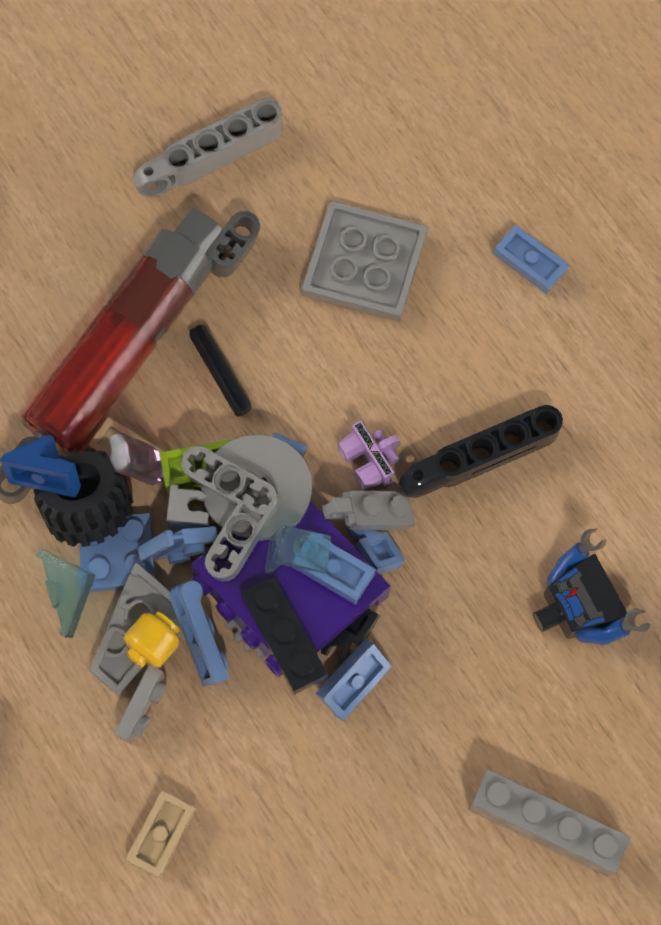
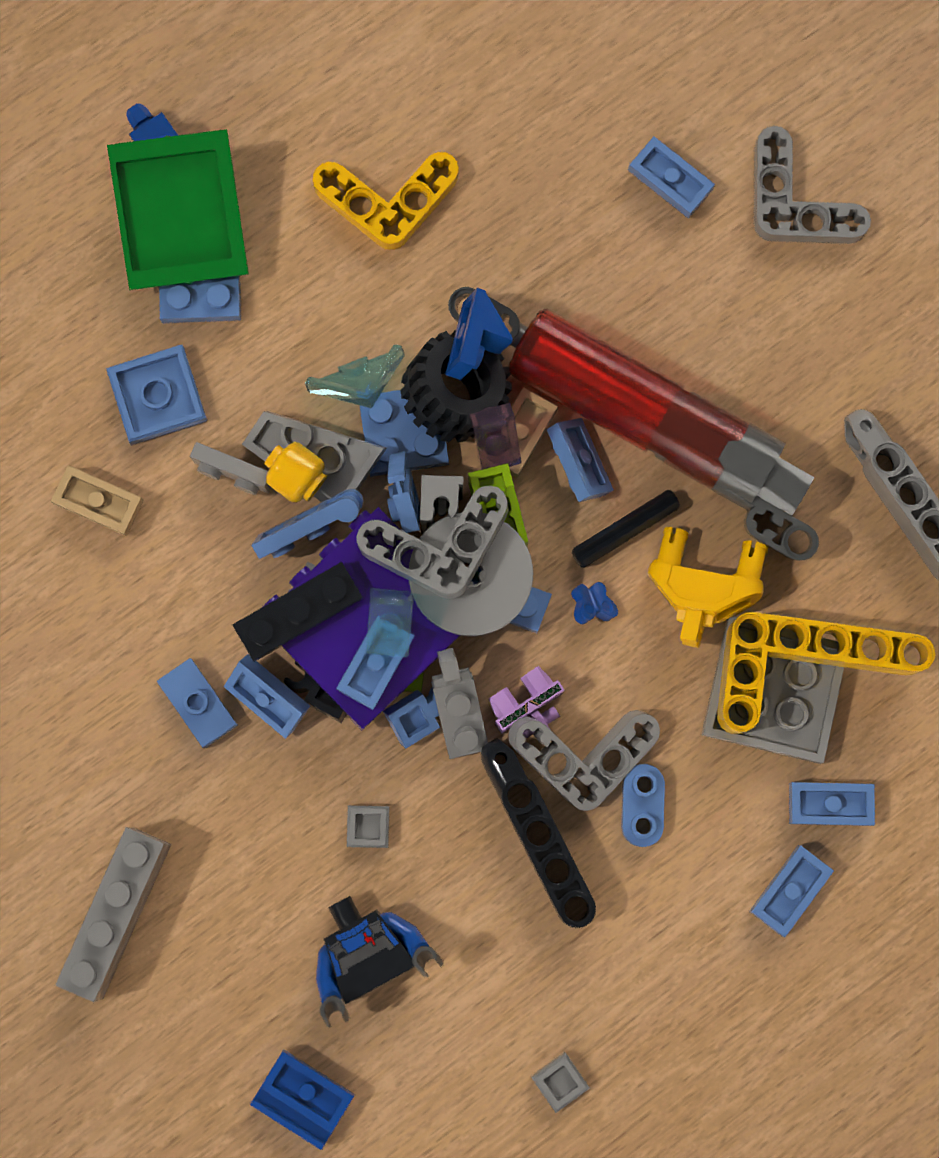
camera: 85 degrees right, 10 degrees up
none -> medium blue tile [106,344,207,446]
none -> medium blue plate [157,658,238,749]
none -> light grey tile [347,806,389,848]
none -> light grey beam [508,710,660,811]
none -> medium blue plate [546,418,614,502]
none -> blue piece [571,582,618,624]
none -> medium blue plate [621,764,665,847]
none -> yellow connector [647,527,768,648]
none -> yellow beam [717,612,935,734]
none -> medium blue plate [789,782,875,826]

